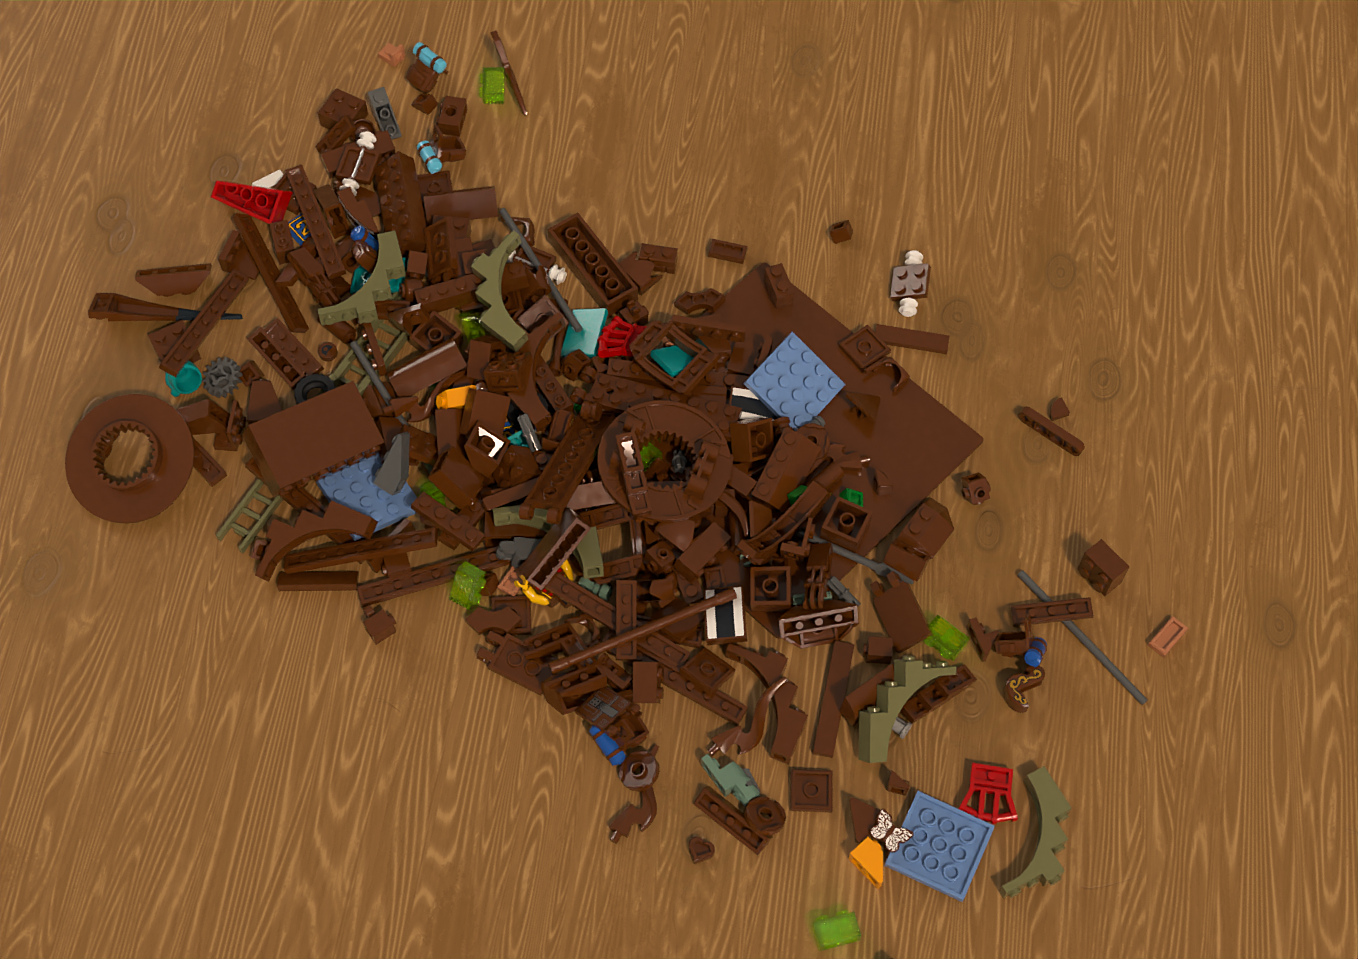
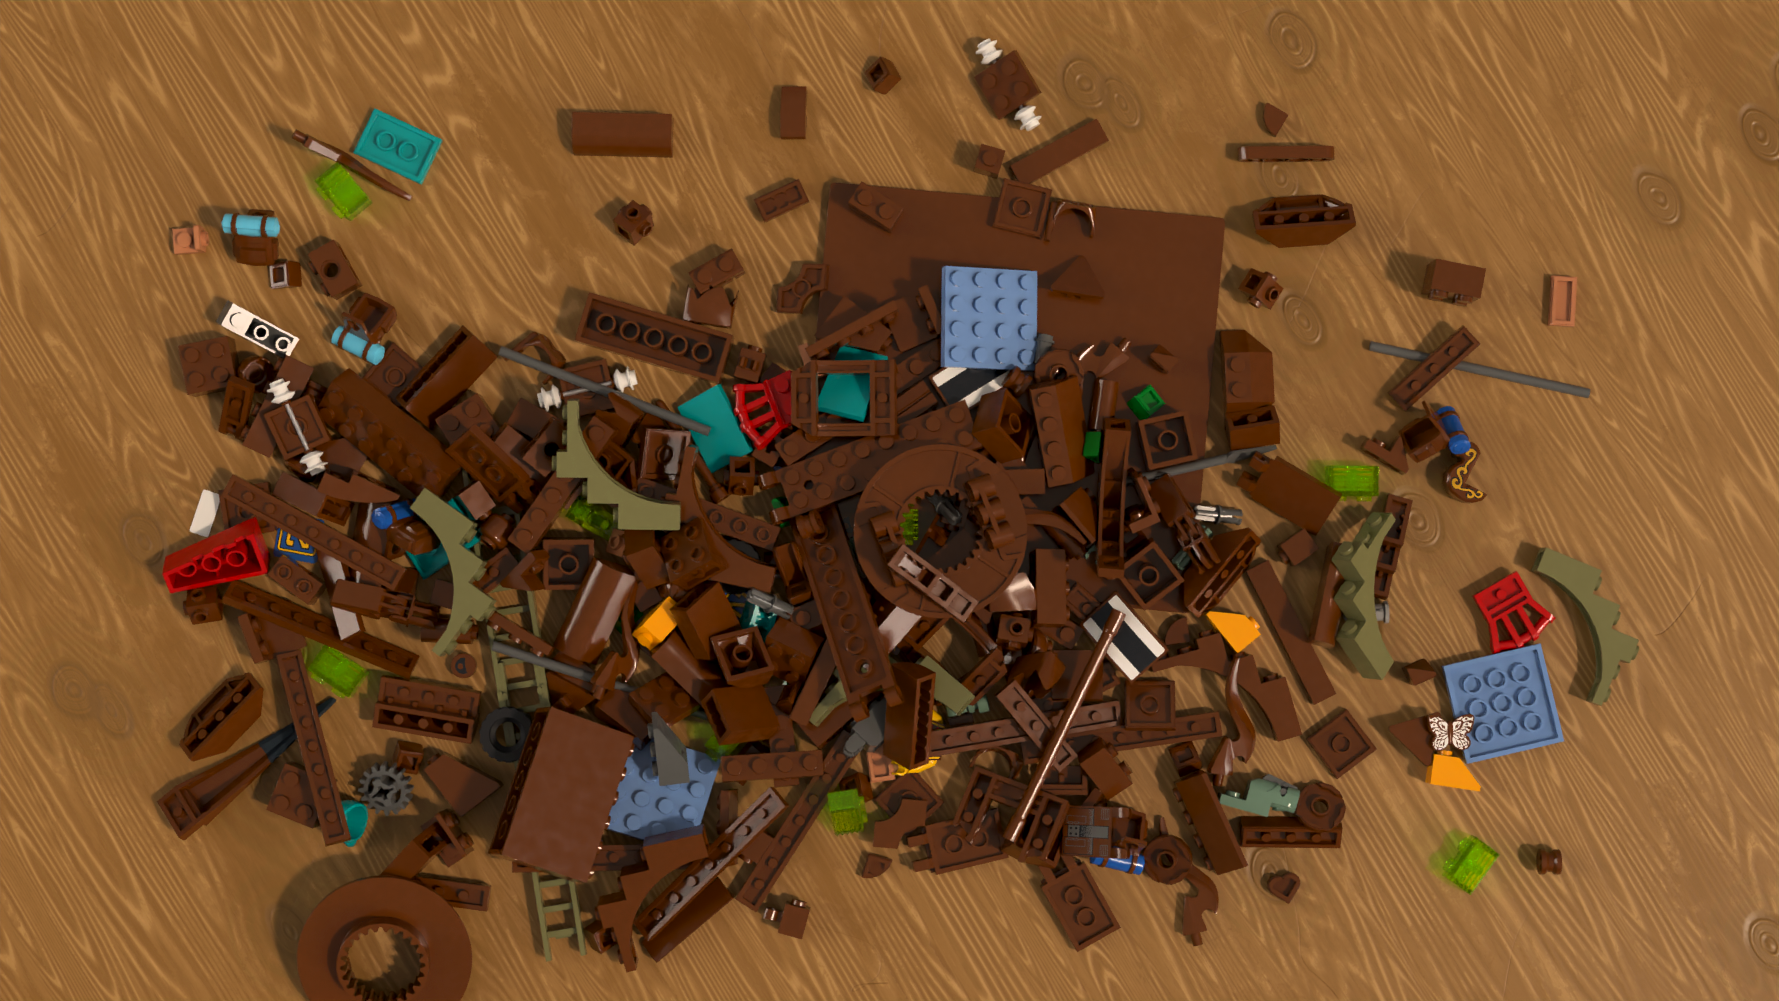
camera: 35 degrees left, 25 degrees up
none -> reddish brown brick [183,585,224,625]
none -> clear neon green brick [308,645,370,699]
none -> teal tile [353,108,443,185]
none -> reddish brown brick [572,112,674,158]
none -> reddish brown brick [613,200,654,246]
none -> reddish brown slope [780,86,807,140]
none -> reddish brown tile [861,853,892,878]
none -> reddish brown brick [974,144,1005,179]
none -> reddish brown tile [1038,853,1121,952]
none -> reddish brown tile [1164,617,1190,645]
none -> reddish brown slope [1168,741,1202,777]
none -> reddish brown slope [1172,769,1248,875]
none -> light orange slope [1203,611,1261,653]
none -> reddish brown wedge [1252,194,1356,248]

